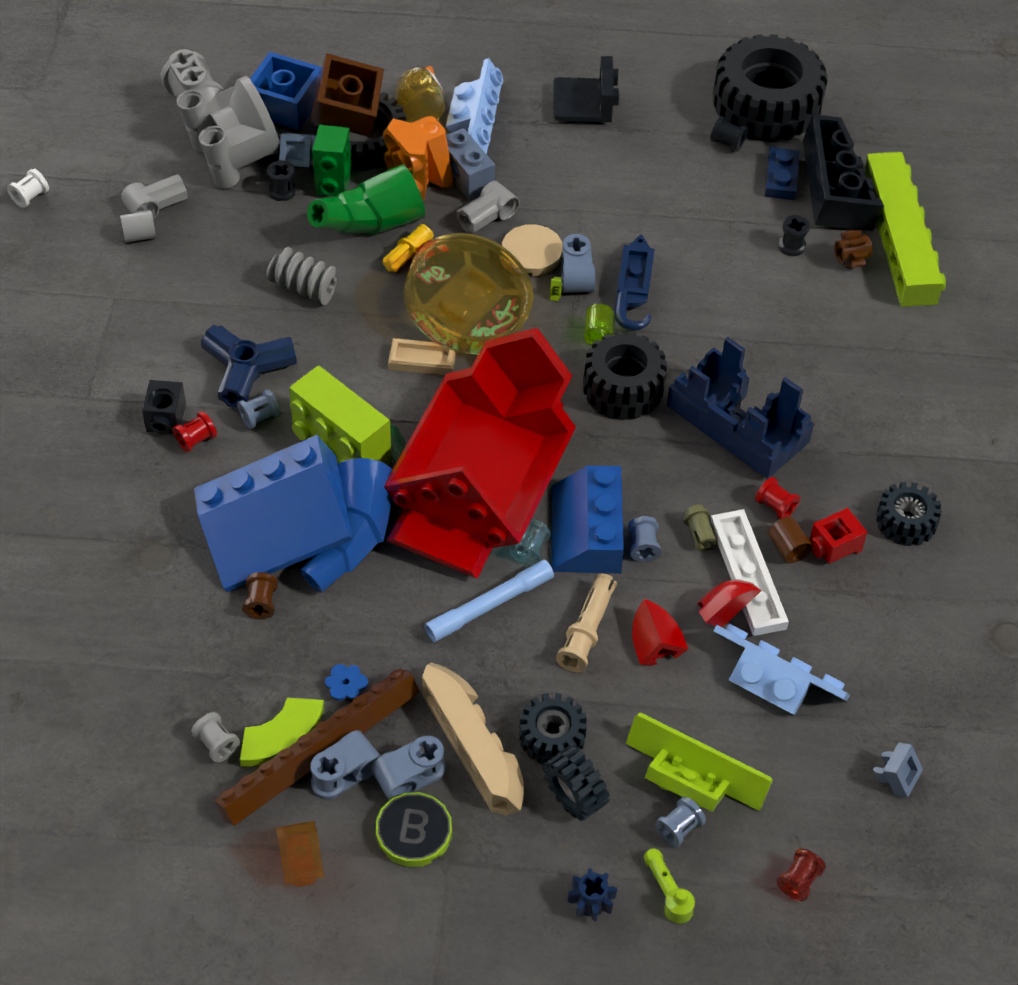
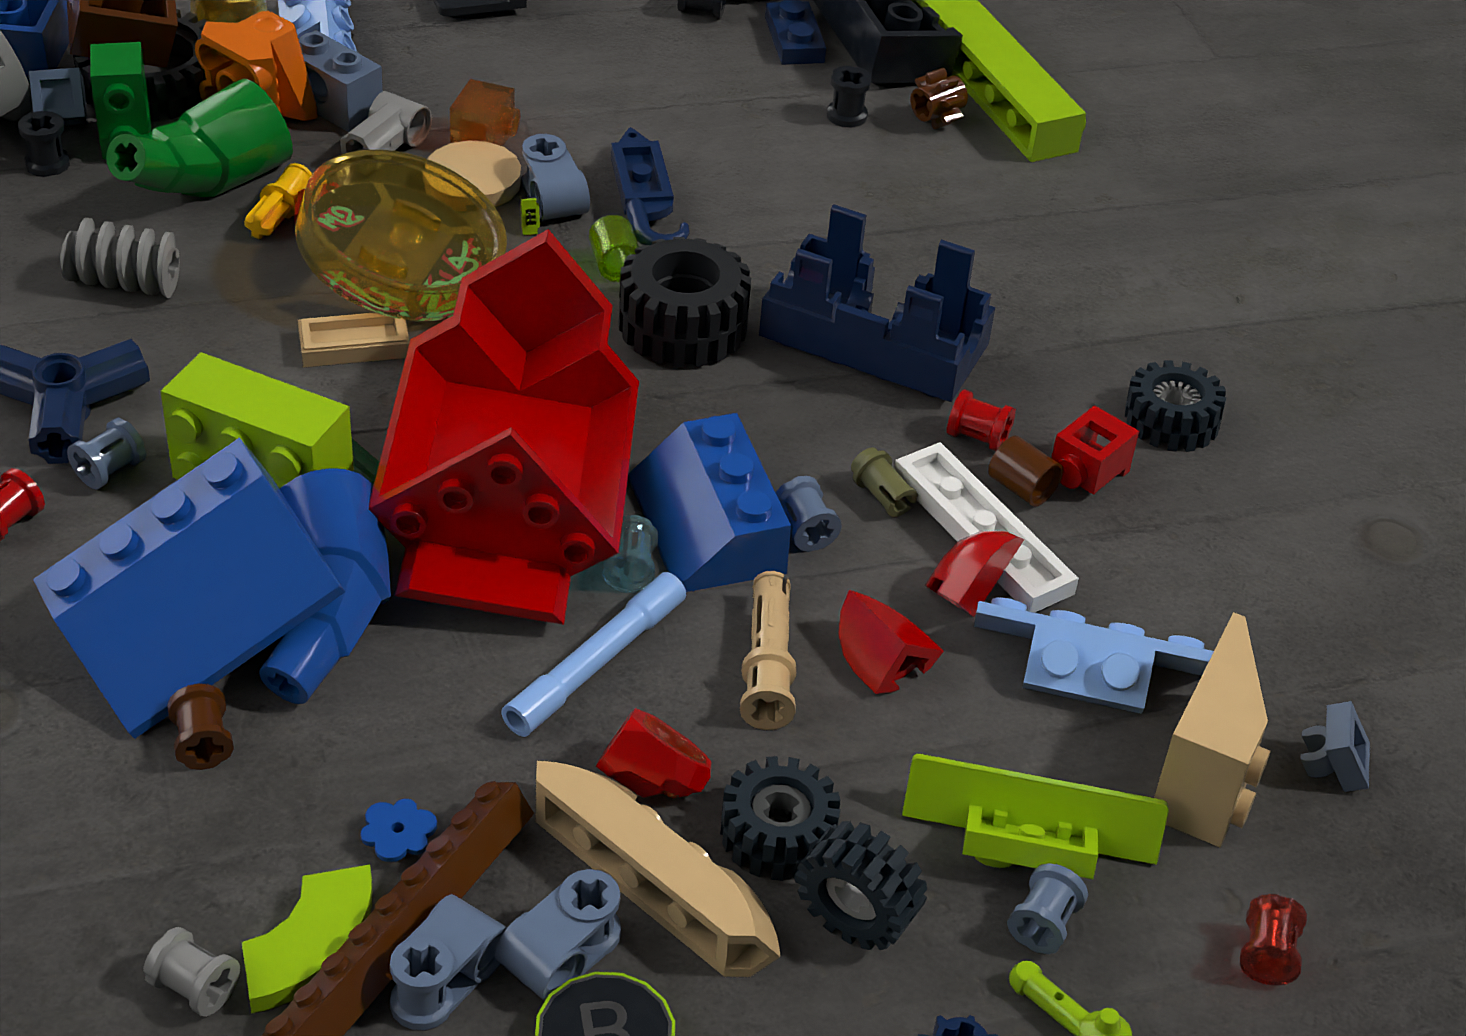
camera: 20 degrees left, 10 degrees down
none -> clear orange brick [450,79,520,146]
none -> red rock [596,708,712,799]
none -> tan slope [1154,612,1271,847]

